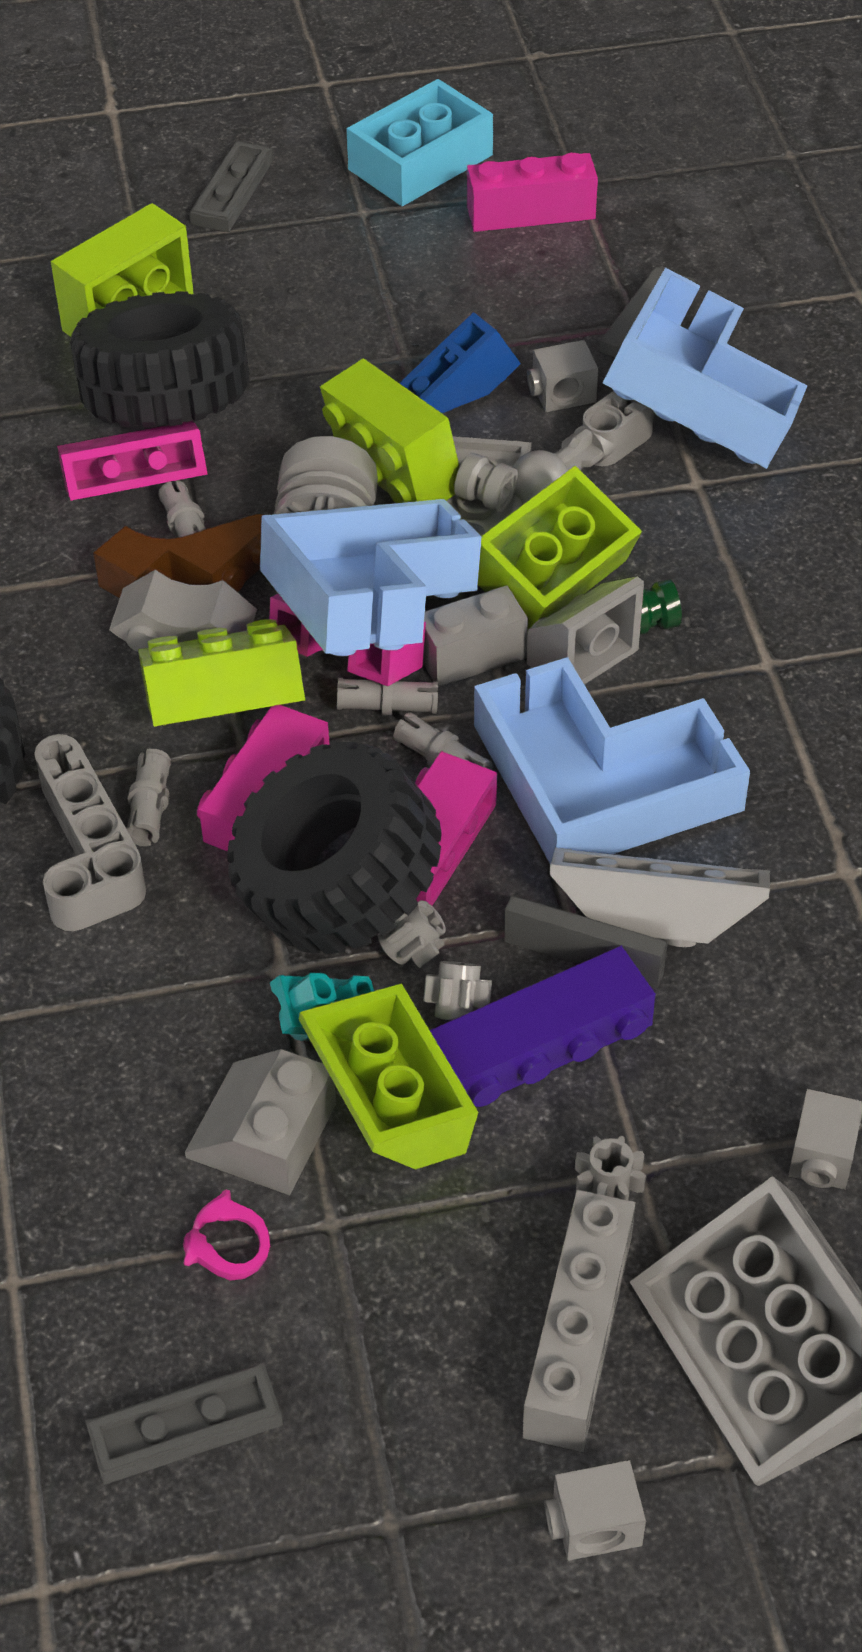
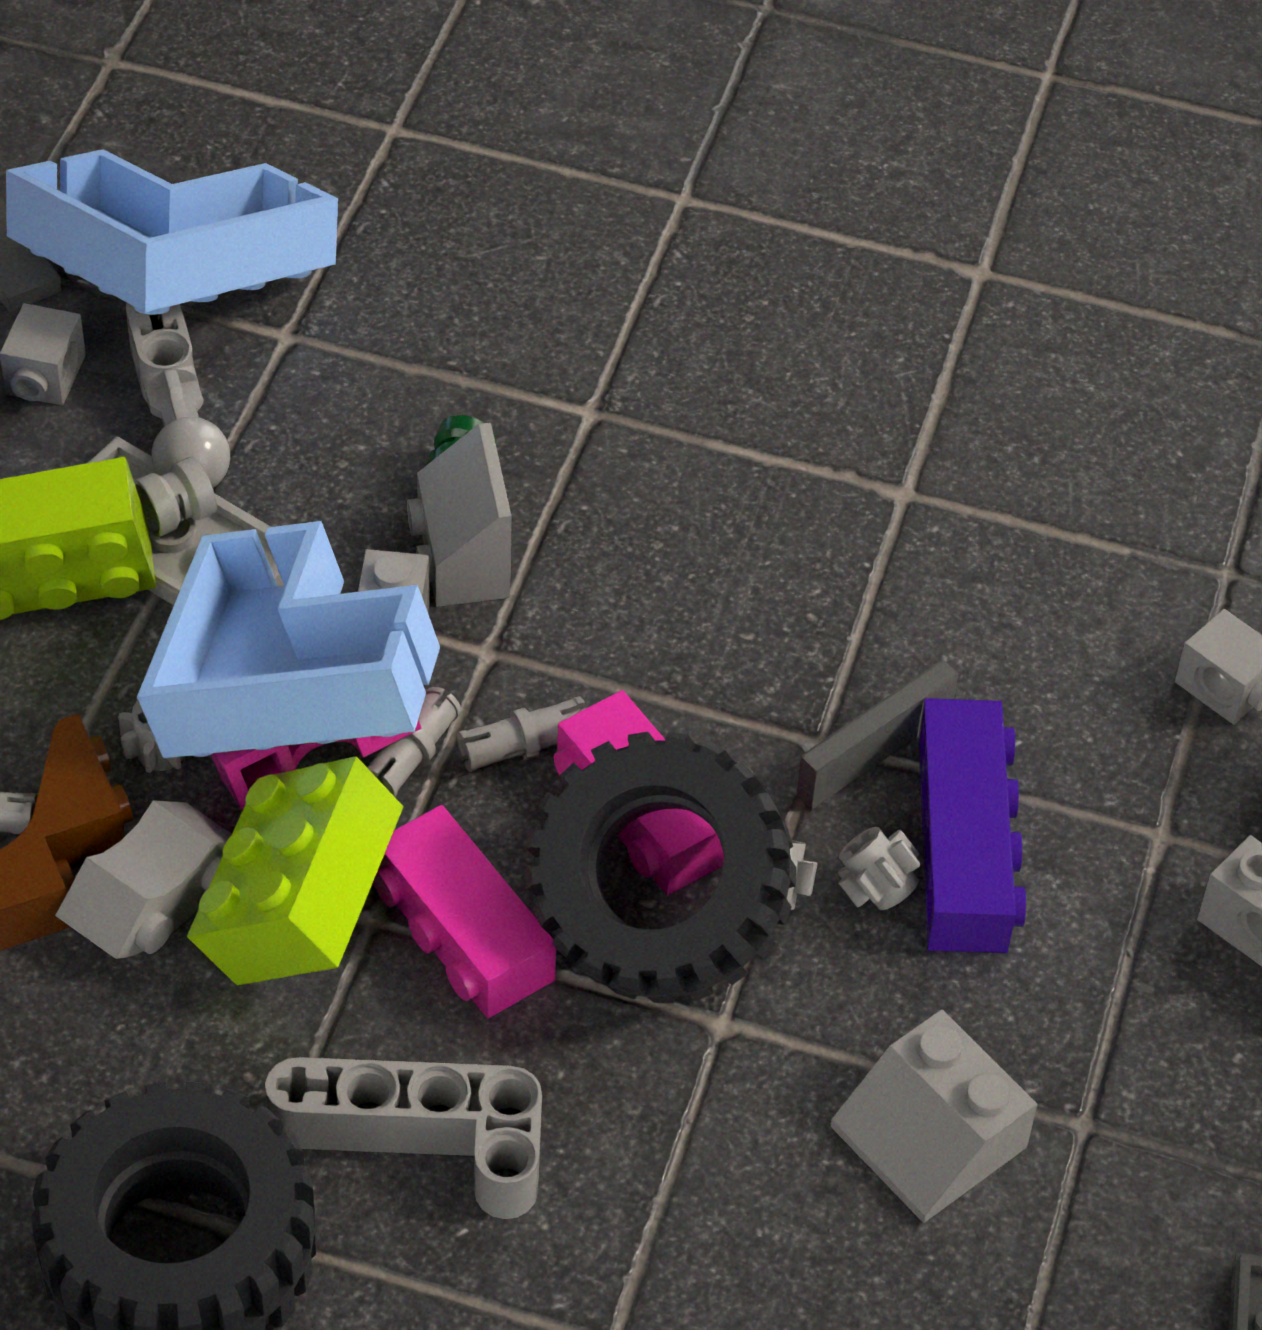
camera: 65 degrees left, 0 degrees up
light grey pin [126,749,171,846] -> none
dark pink piece [183,1189,271,1281] -> none
teal hips [270,973,374,1041] -> none
light grey wheel [274,436,378,514] -> none
lime slope [299,983,478,1170] -> none
light blue piece [474,657,750,865] -> none
lime brick [477,466,642,633] -> none
light grey wedge [550,847,770,947] -> none
light grey gear [575,1136,646,1200] -> none

